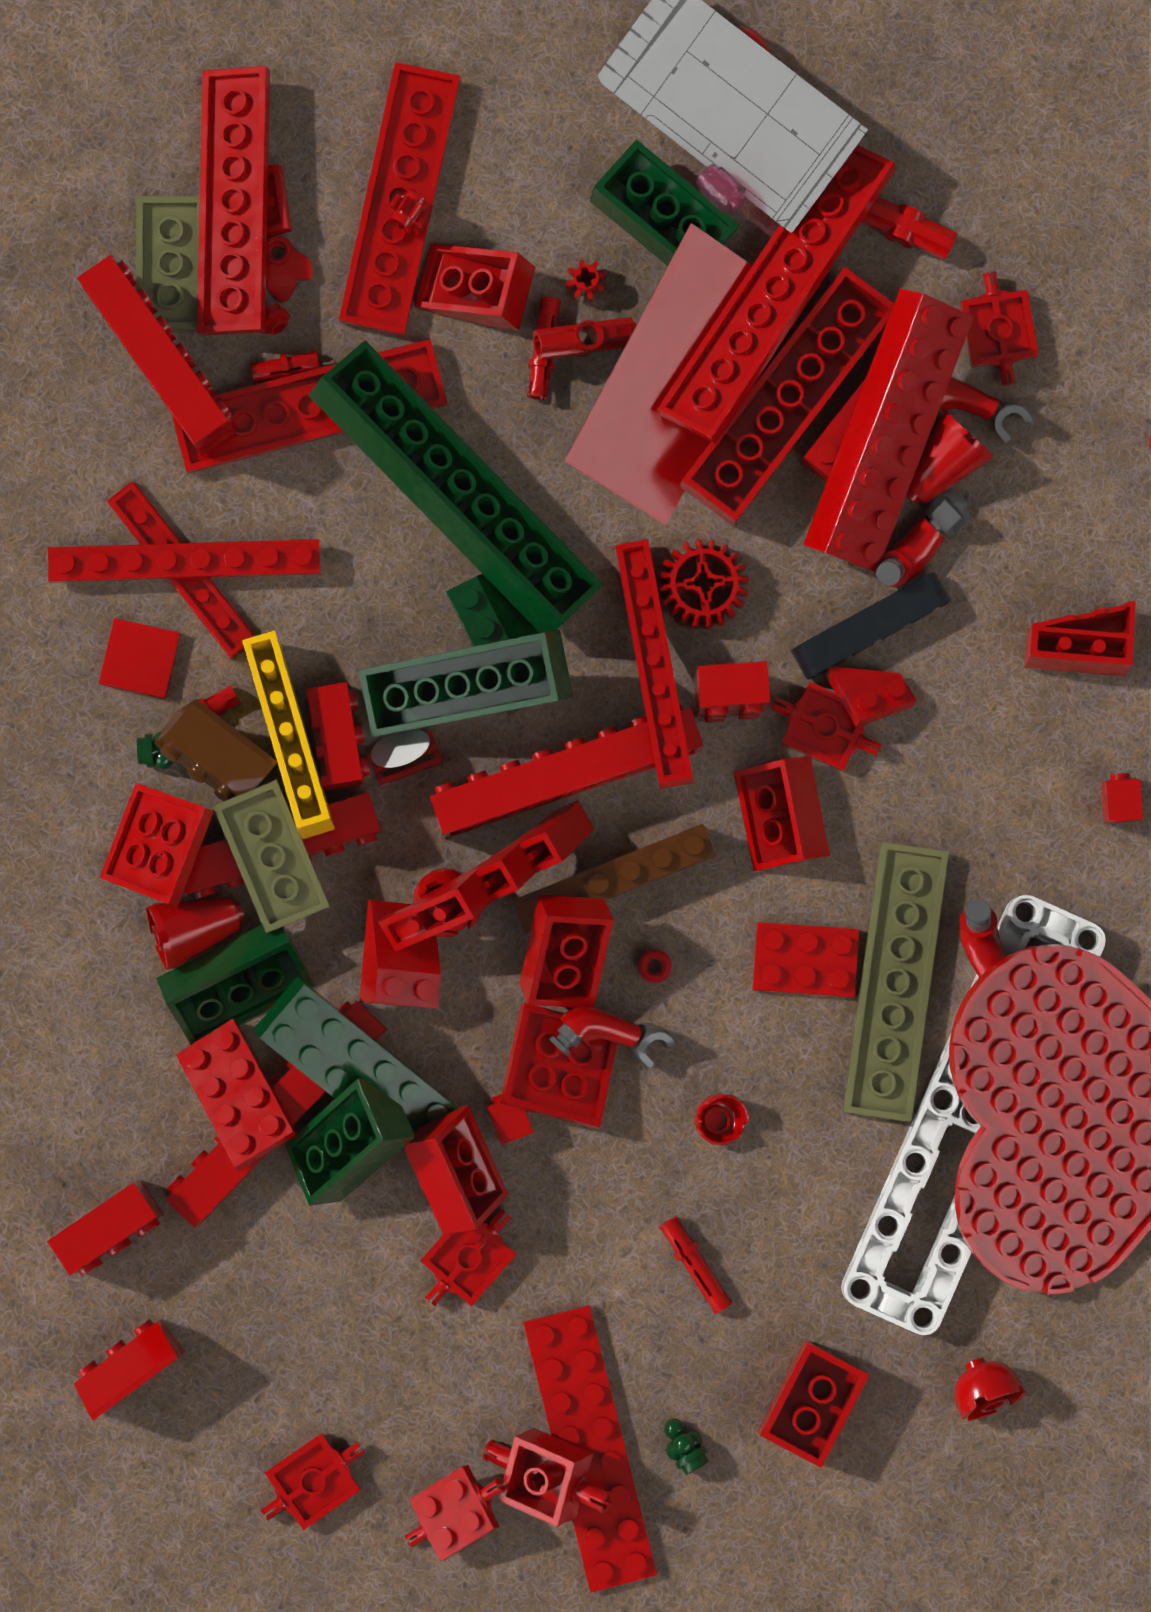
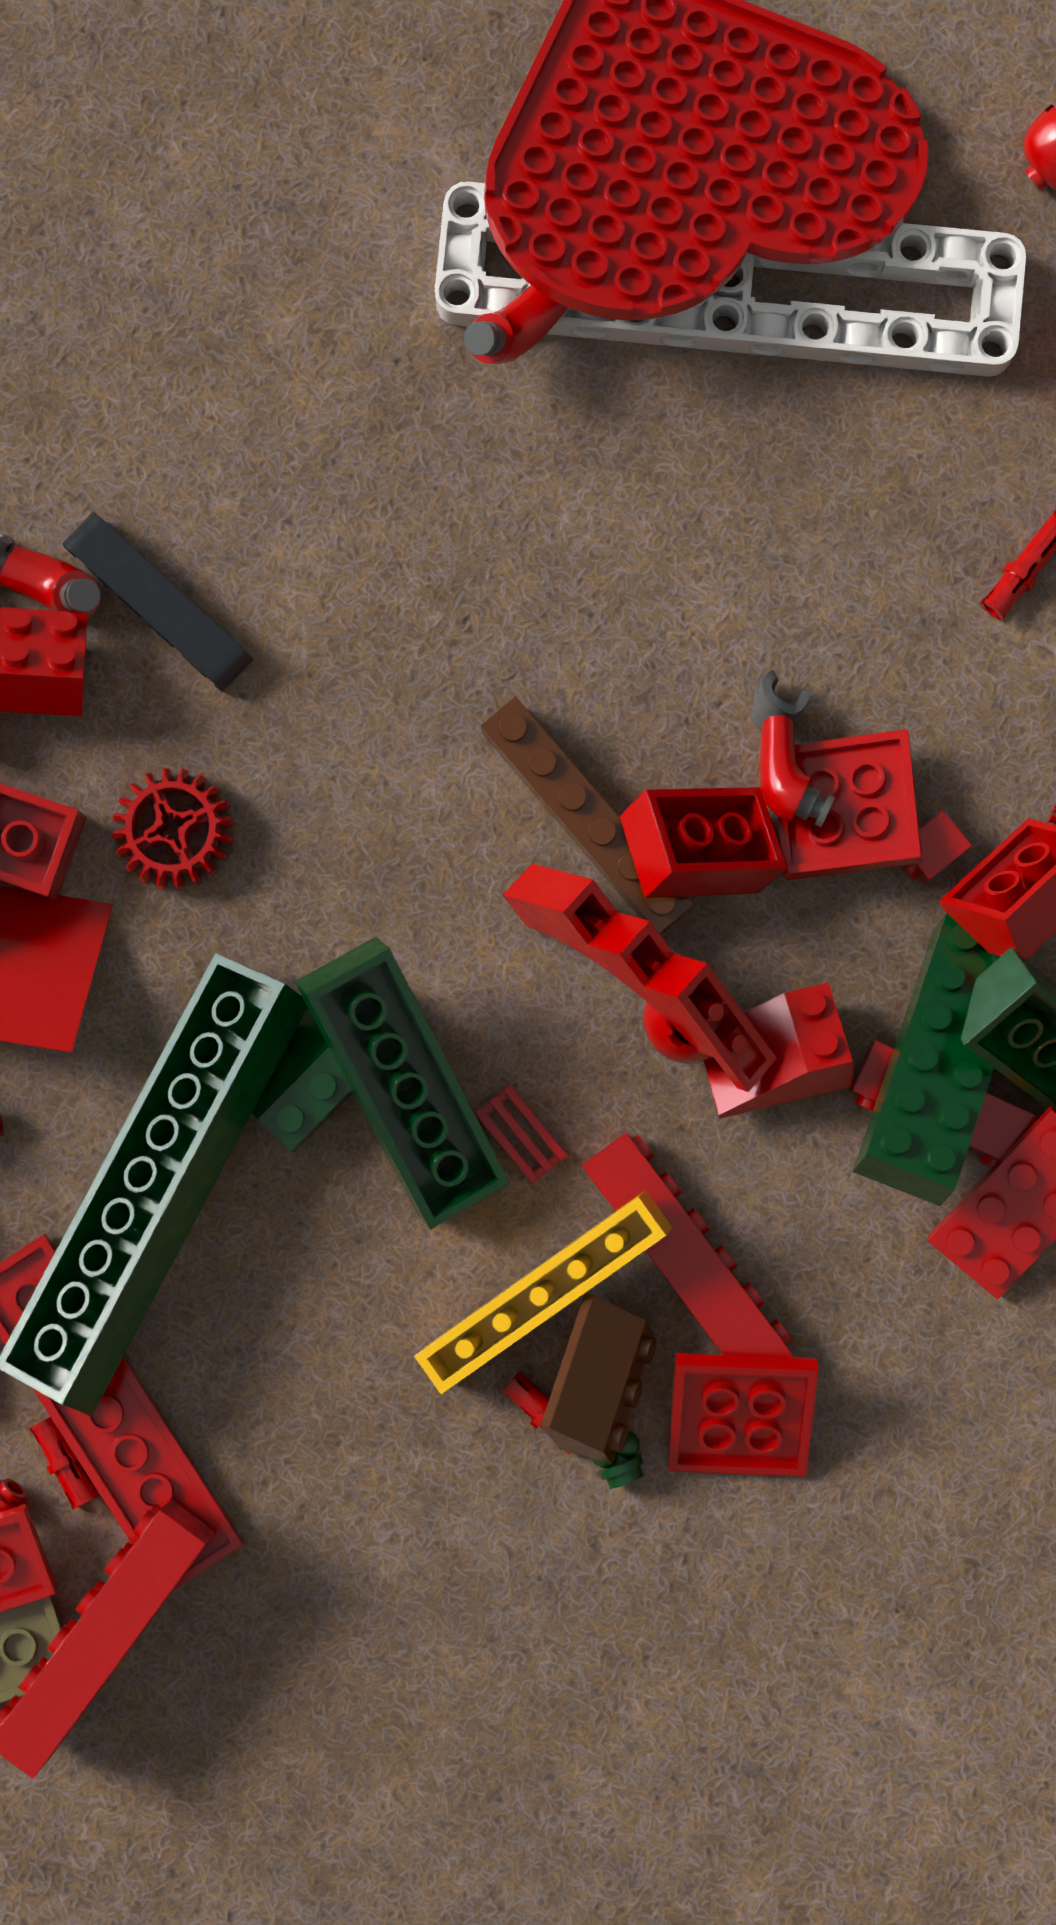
camera: 100 degrees left, 0 degrees up
red plate [48,539,321,583] -> none
red tile [99,618,181,699] -> none
red tile [107,481,255,660] -> none
red cone [145,897,244,970] -> none
dark green slope [156,925,314,1045] -> none
olive plate [213,780,330,933] -> none
red wedge [306,682,371,792] -> none
white sticker [371,729,430,768] -> none
red brick [430,704,704,839] -> none
red plate [615,539,694,789] -> none
red plate [638,949,672,983] -> none
red brick [694,661,770,723] -> none
red hair [694,1093,749,1145] -> none
red slope [734,756,830,871] -> none
red plate [752,922,859,997] -> none
red plate [771,681,882,772] -> none
red wing [825,667,916,728] -> none
olive plate [843,842,949,1122] -> none
red wedge [1024,600,1136,677] -> none
red brick [1101,773,1143,824] -> none

